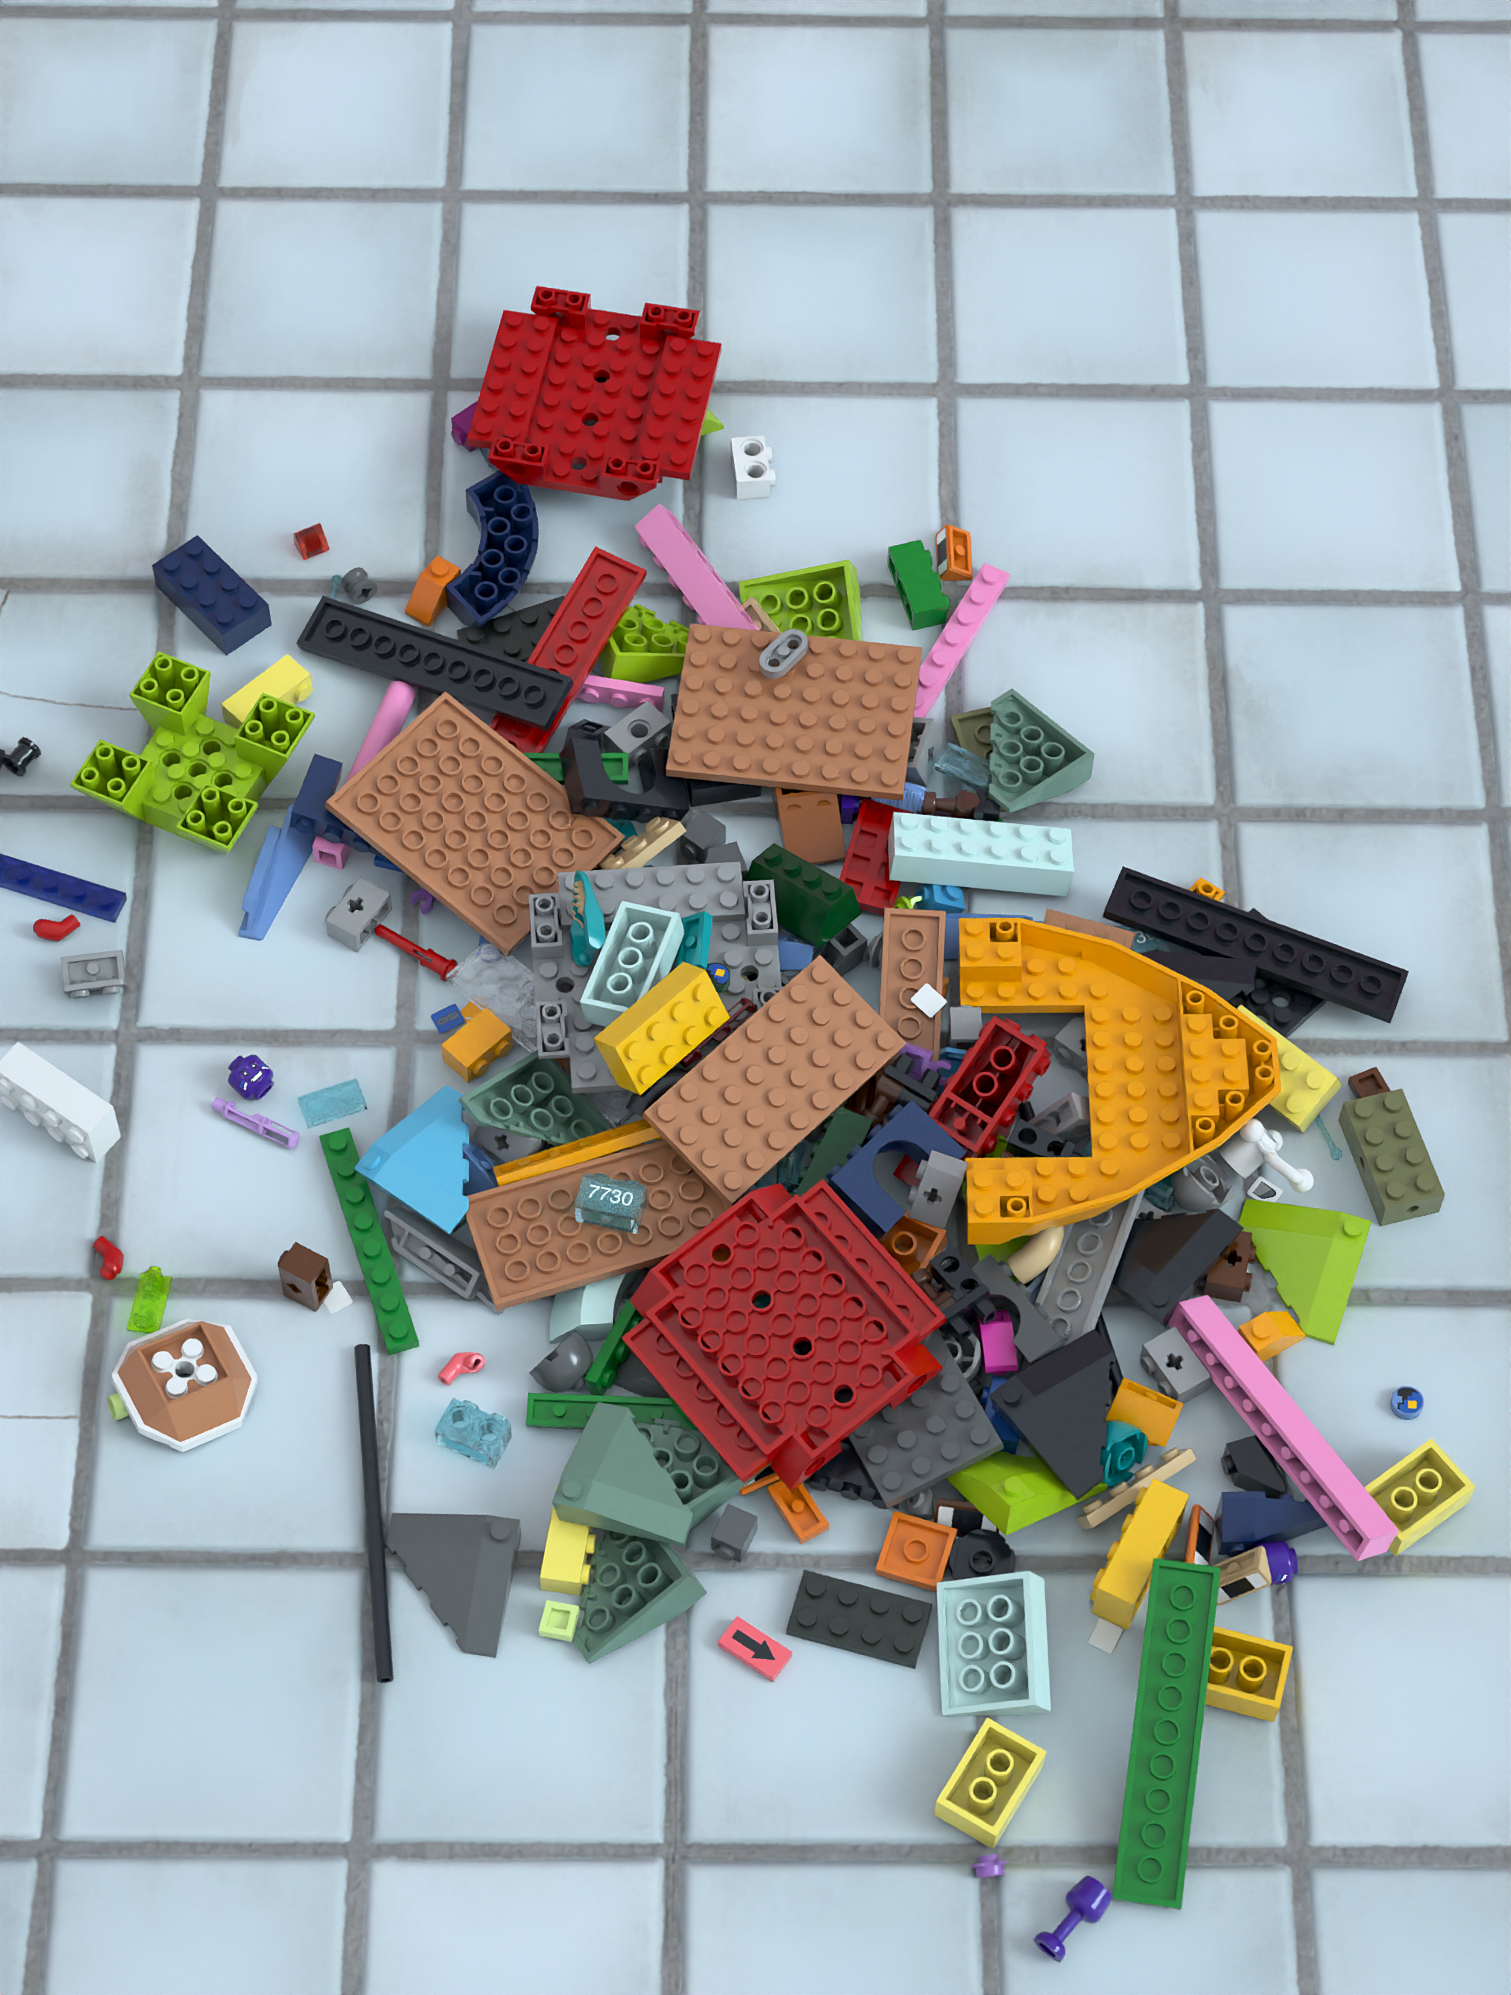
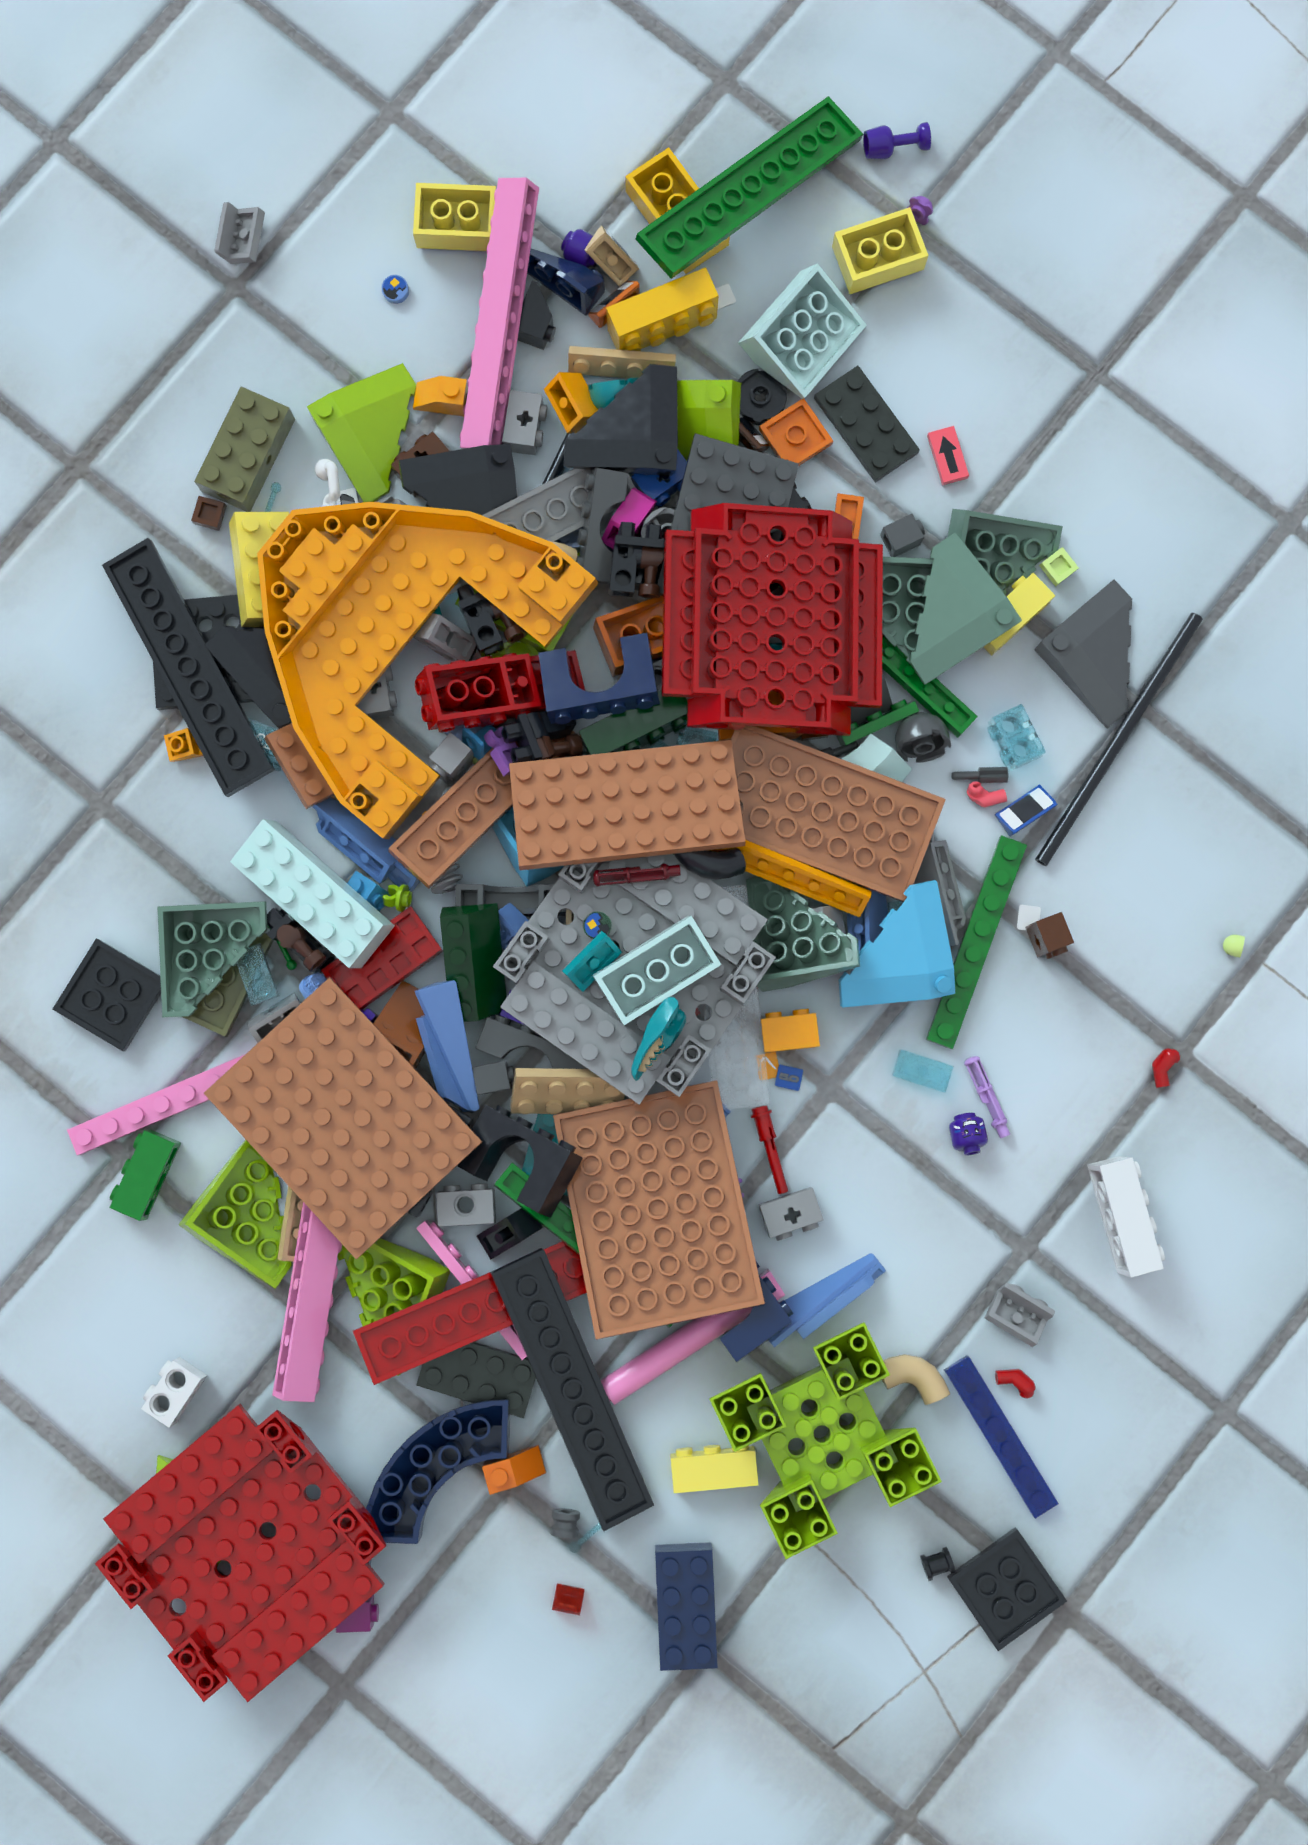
camera: 140 degrees left, 25 degrees up
nougat piece [111,1318,258,1452] -> none
clear neon green hinge [127,1266,173,1334] -> none
clear light blue brick [574,1173,647,1234] -> none
yellow brick [593,962,730,1095] -> none
light grey plate [759,629,808,679] -> none
light grey brick [906,1150,968,1229] -> none
white sticker [911,984,947,1018] -> none
orange slope [935,524,973,581] -> none
none -> black plate [53,938,161,1051]
none -> medium blue wedge [415,980,480,1112]
none -> tan cylinder [882,1354,950,1405]
none -> dark grey axle [951,766,1009,783]
none -> slope [995,784,1058,837]

